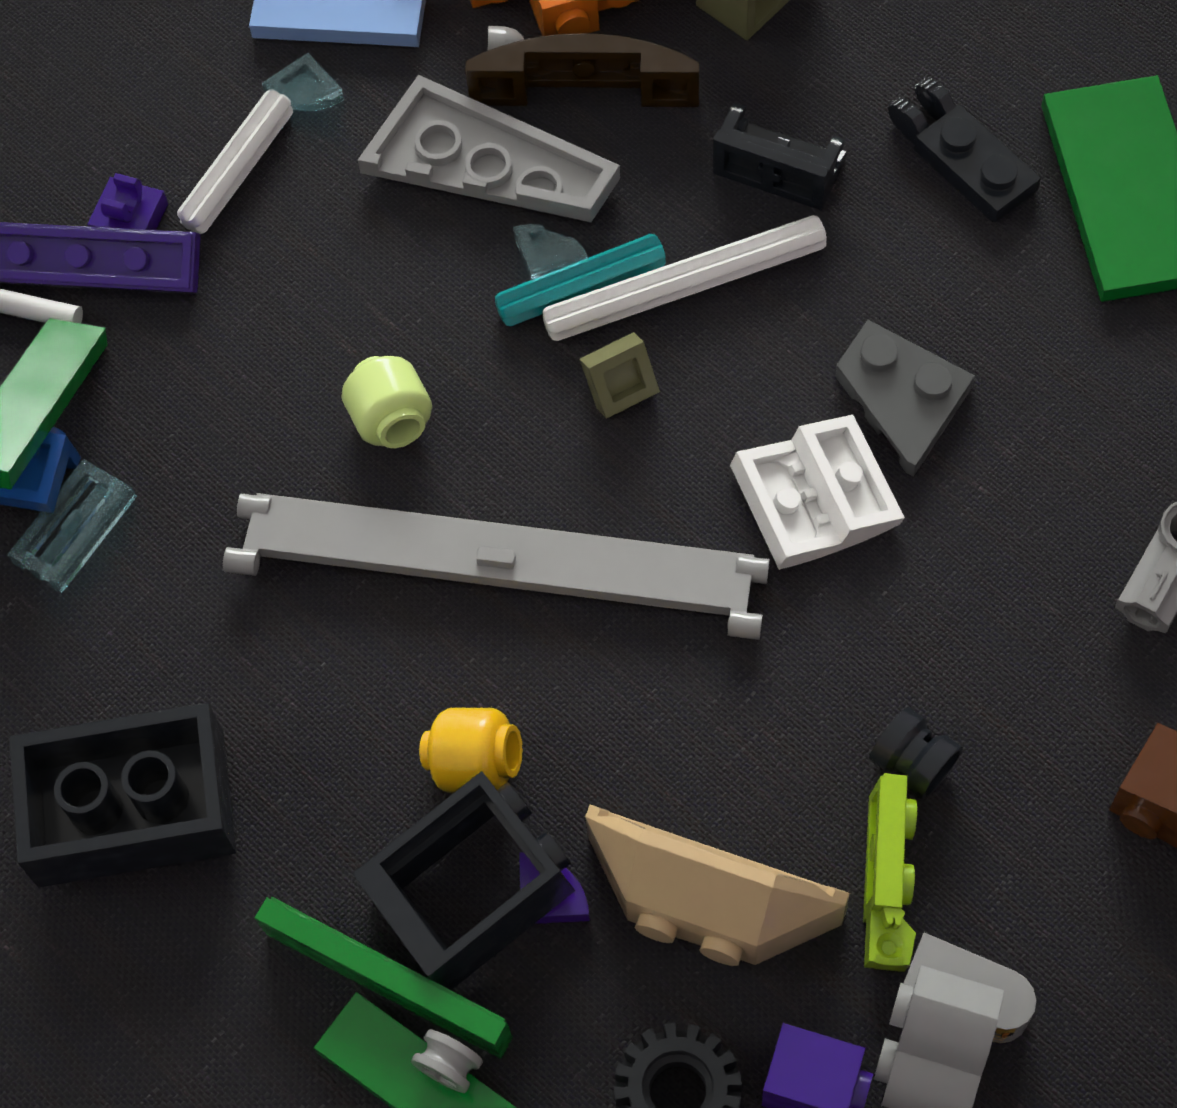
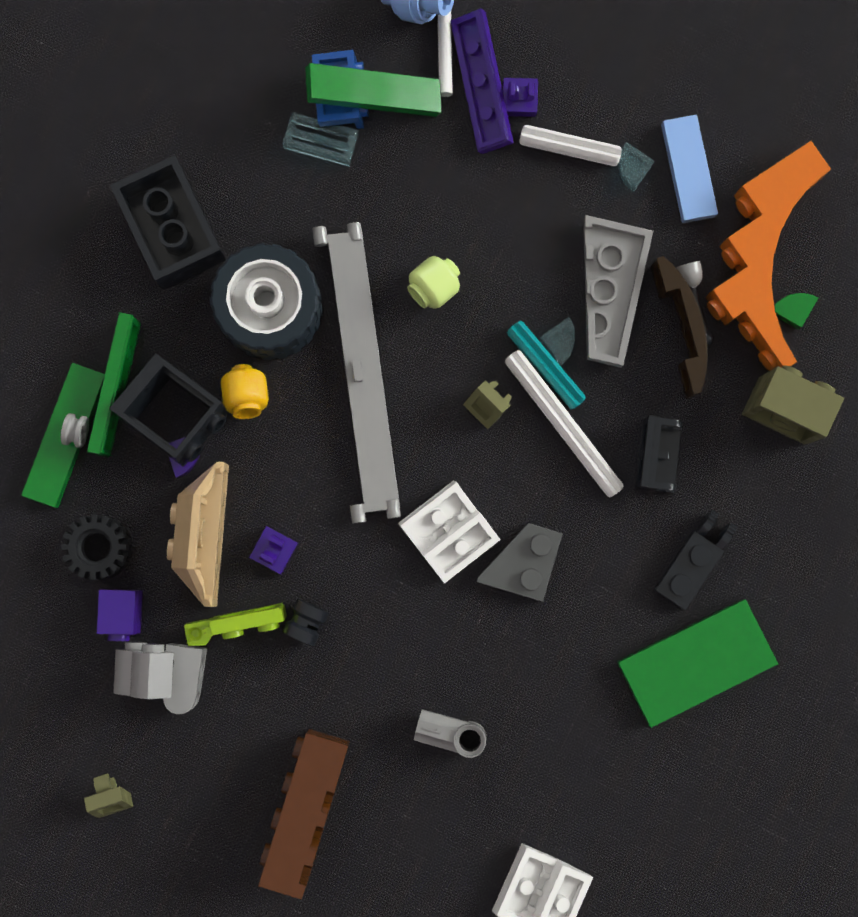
camera: 60 degrees right, 20 degrees up
none -> wheel [210,243,323,360]
none -> dark purple tile [249,526,299,574]

